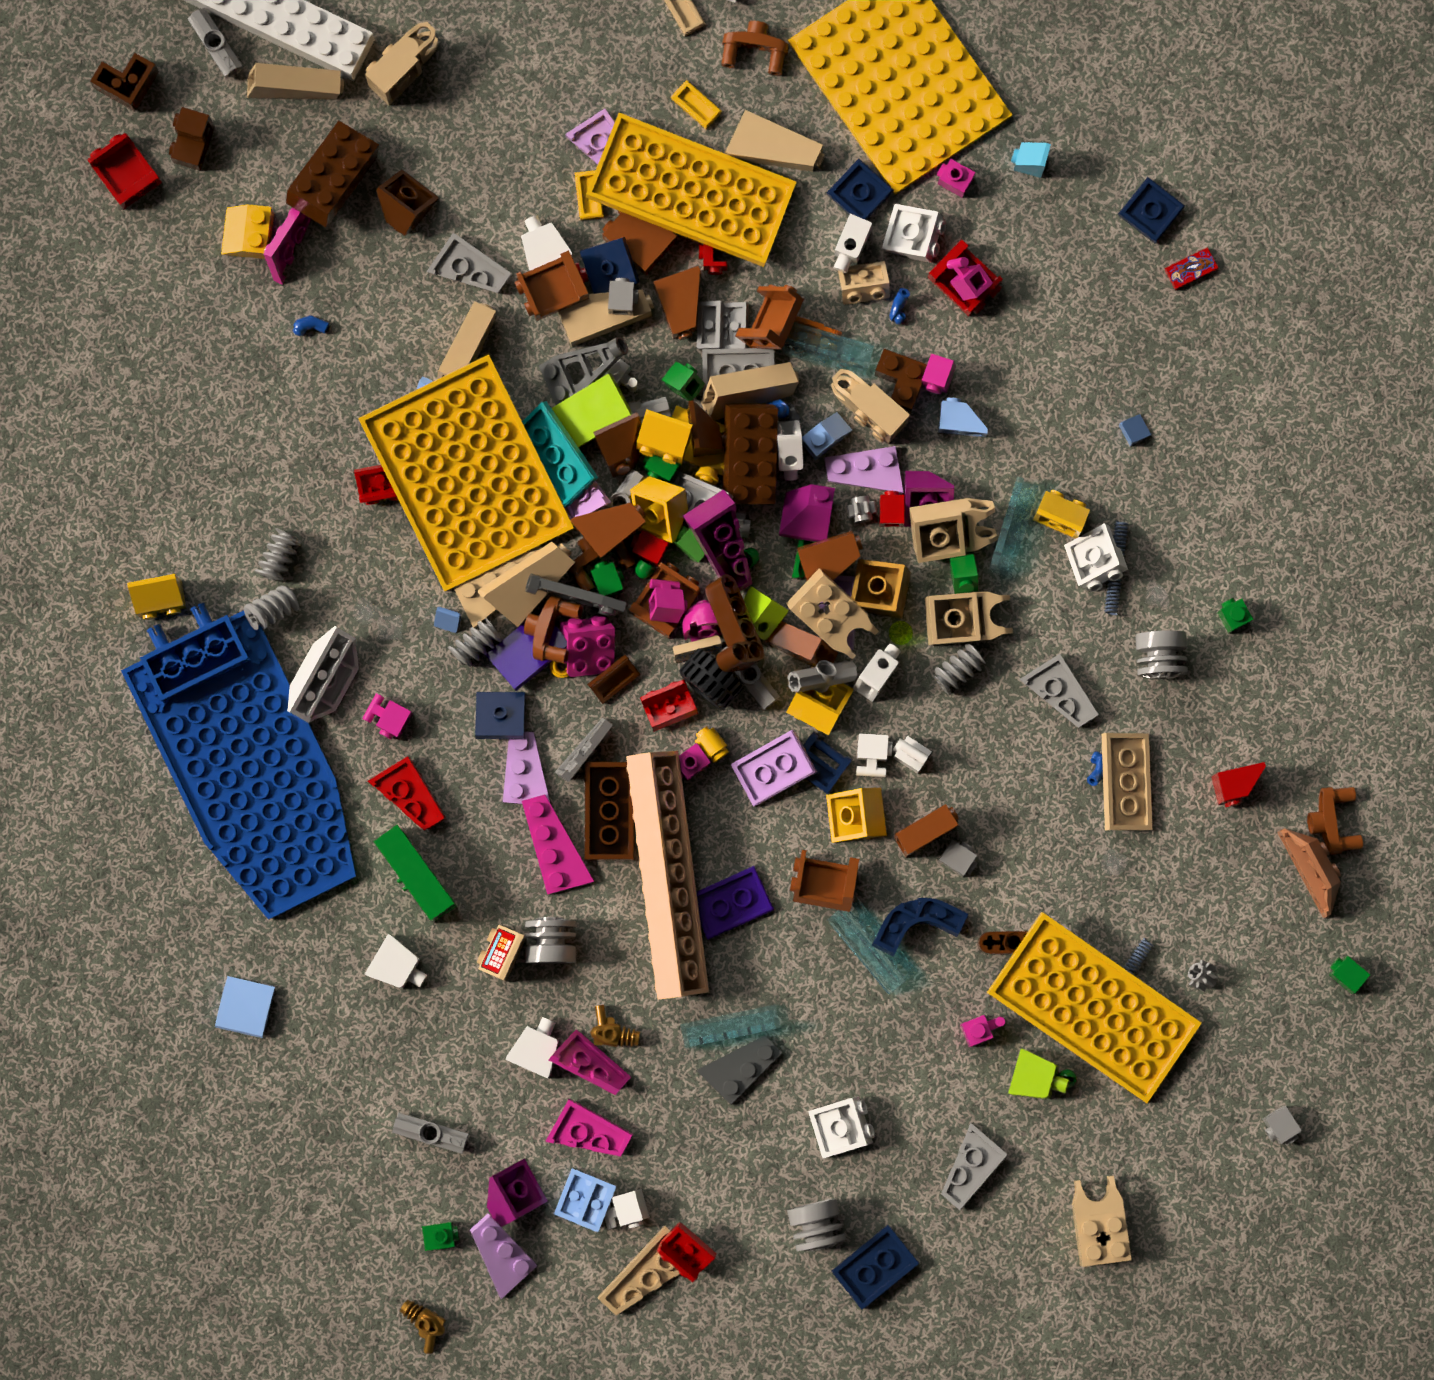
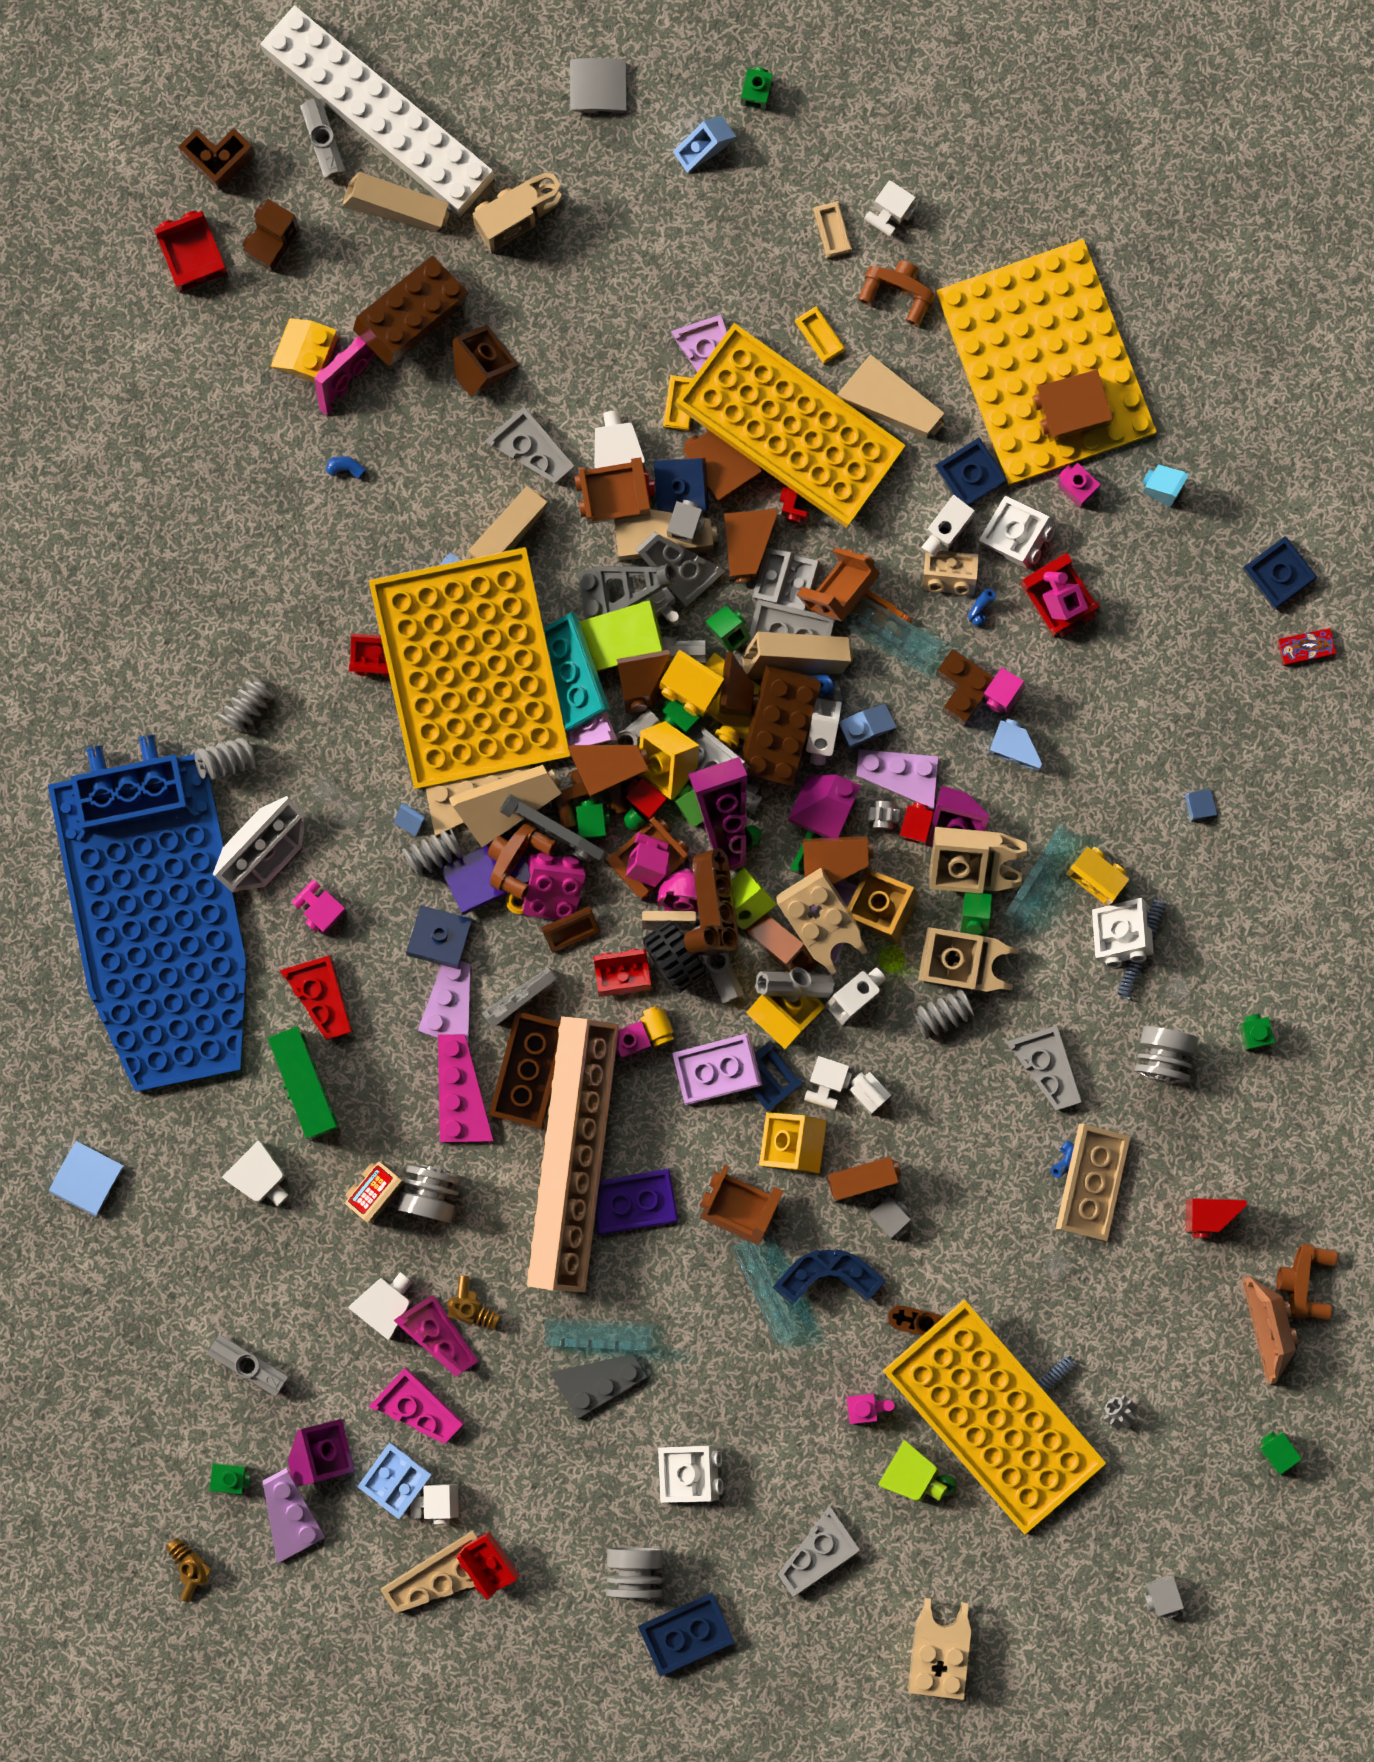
camera: 15 degrees right, 0 degrees up
yellow slope [127,574,186,620] -> none
tan brick [831,369,910,444] -> none
none -> light grey wing [635,531,725,607]
none -> dark orange brick [1032,369,1113,442]

